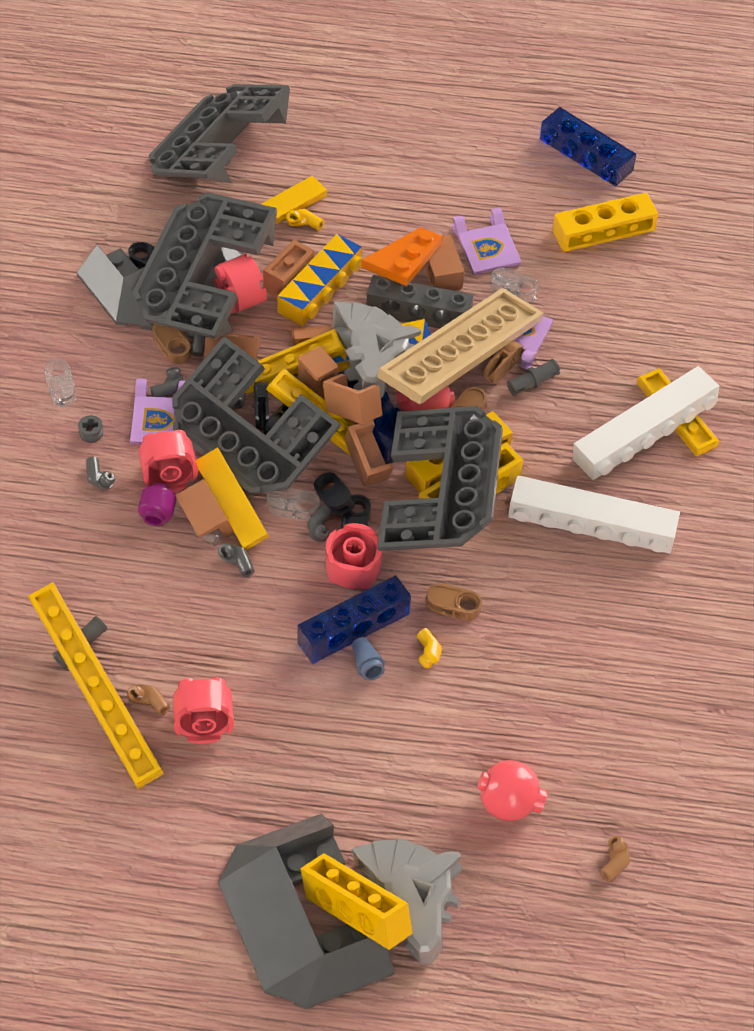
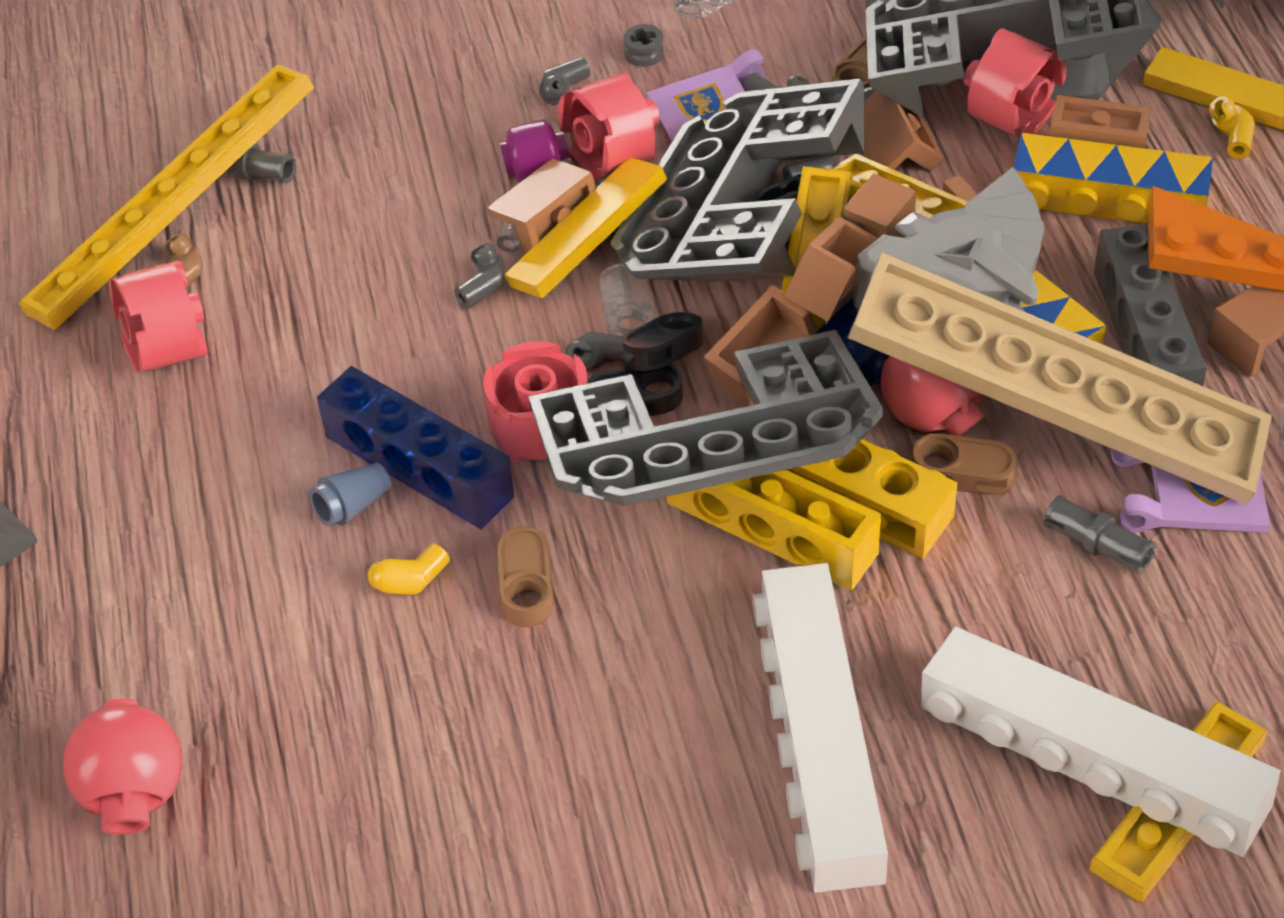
camera: 75 degrees right, 5 degrees down
medium nougat piece [483,340,524,384] -> none

